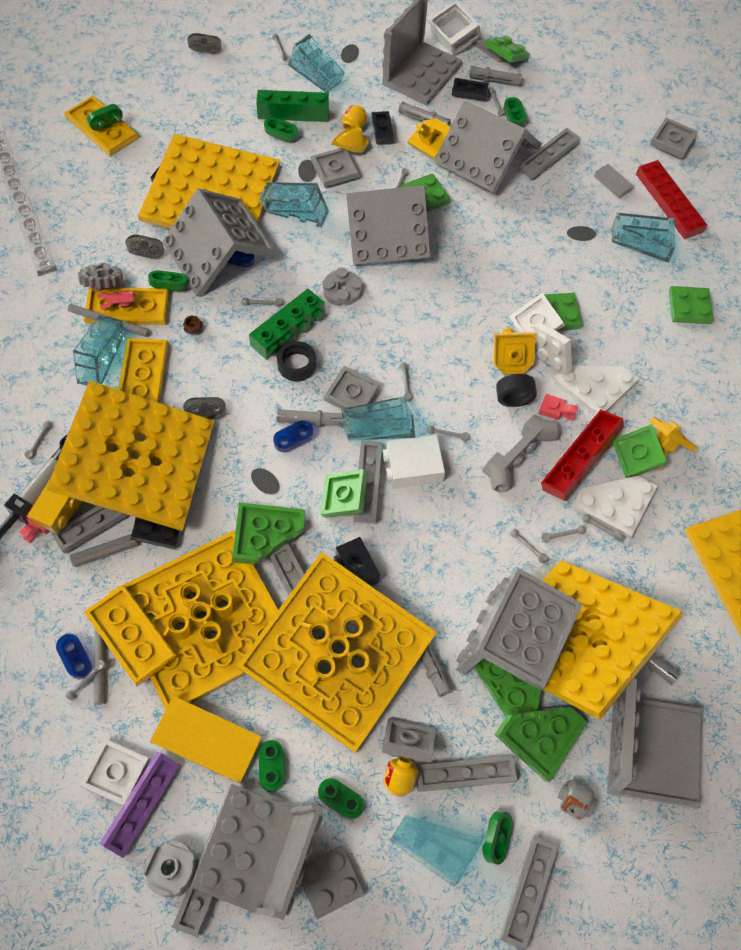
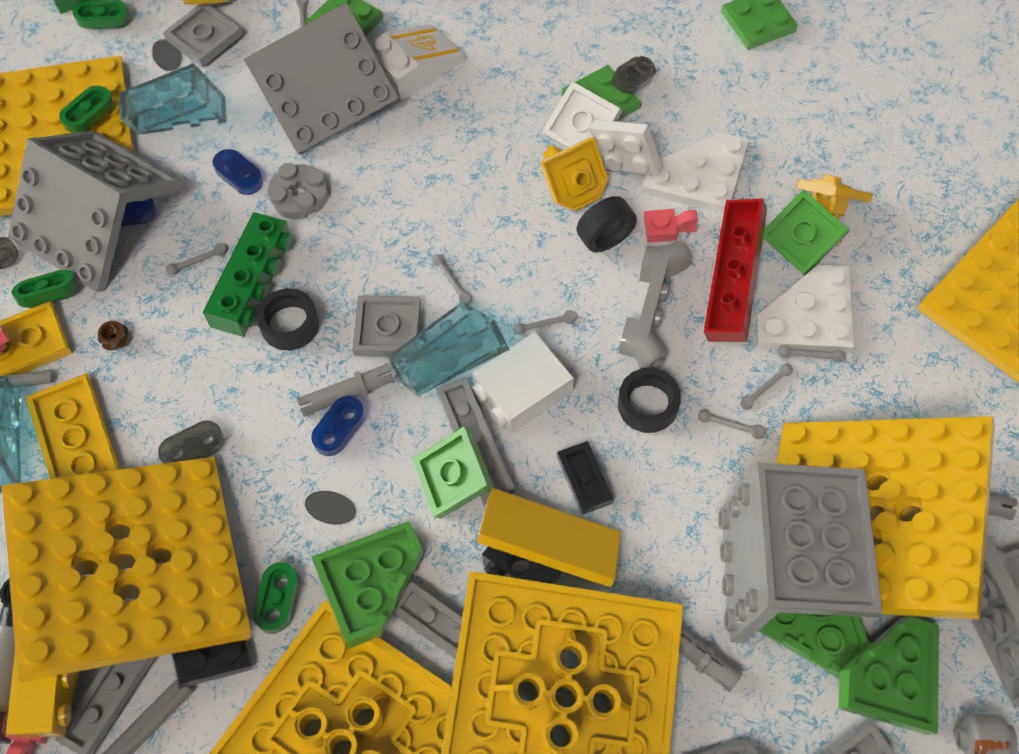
camera: 20 degrees left, 0 degrees up
none -> green plate [59,86,113,133]
none -> clear blue plate [212,149,263,195]
none -> green plate [253,562,299,634]
none -> white slope [369,24,466,102]
none -> yellow tile [476,488,621,588]
none -> black plate [557,441,614,515]
none -> clear smoke plate [612,56,656,94]
none -> black tyre [618,368,681,433]

